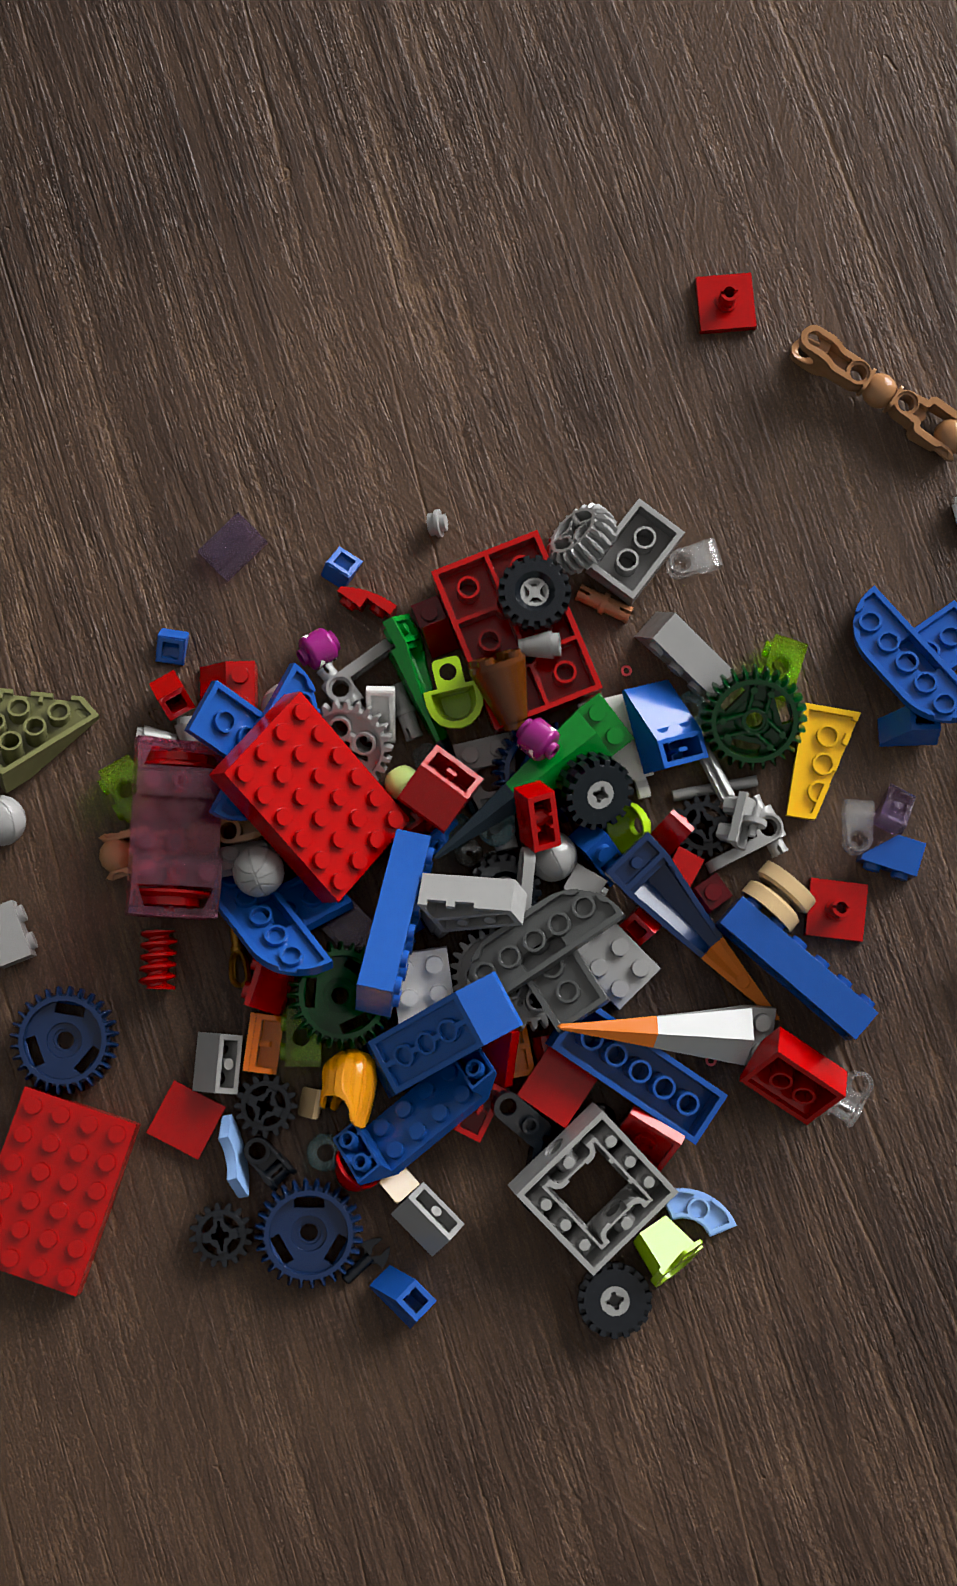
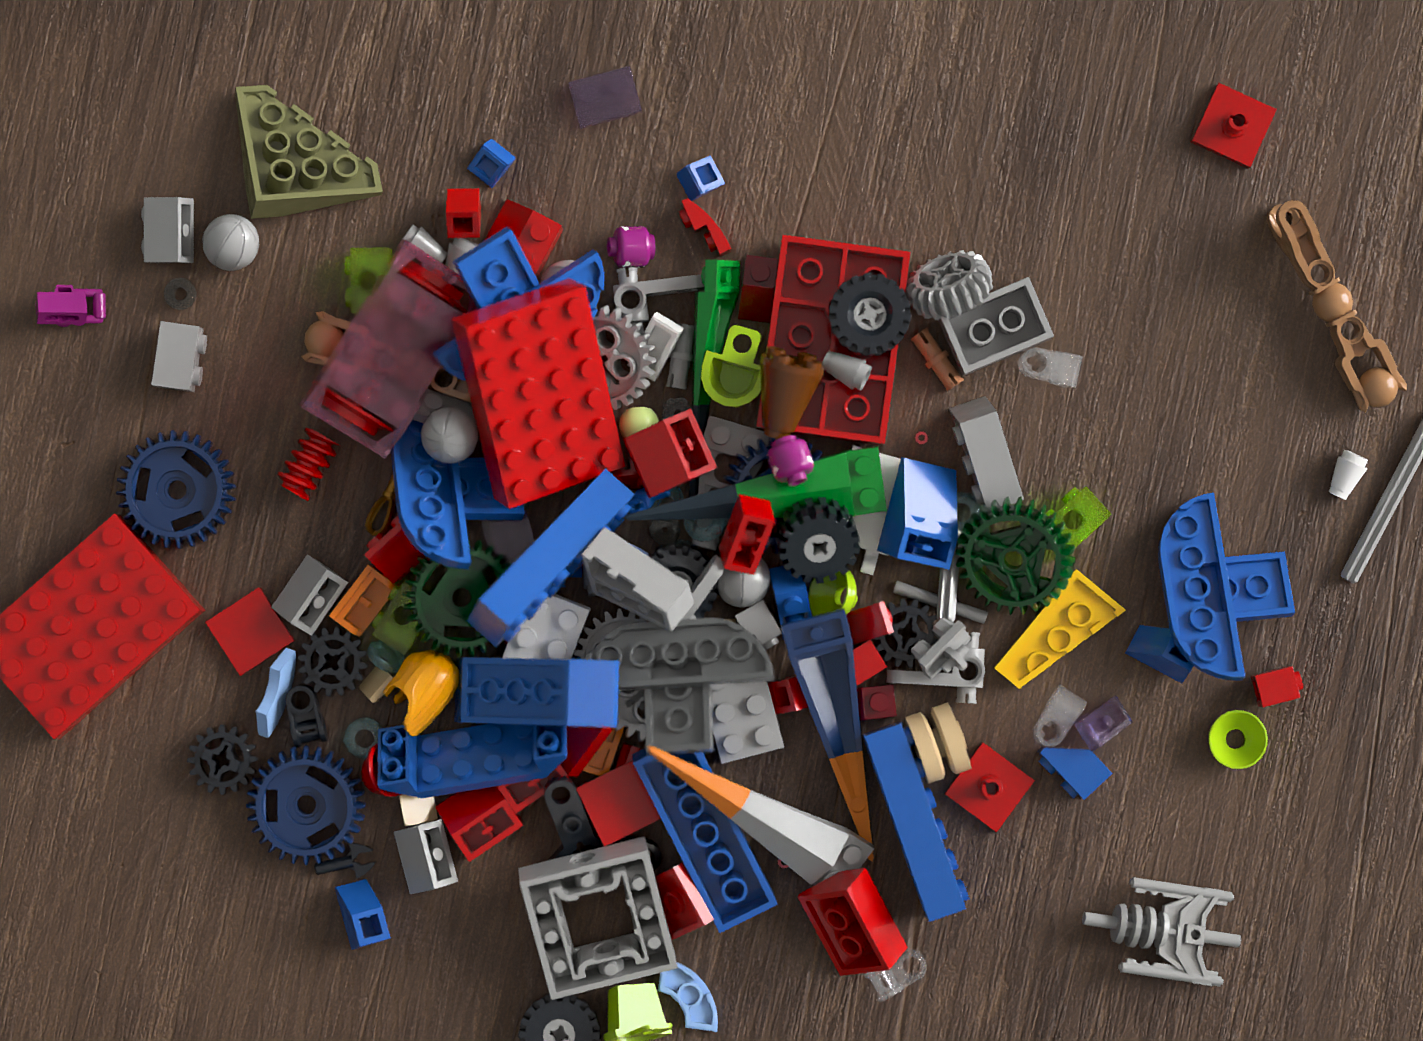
camera: 35 degrees right, 5 degrees up
light grey plate [427,509,448,538] -> none
none -> clear light blue piece [367,640,405,673]
none -> red slope [436,786,525,862]

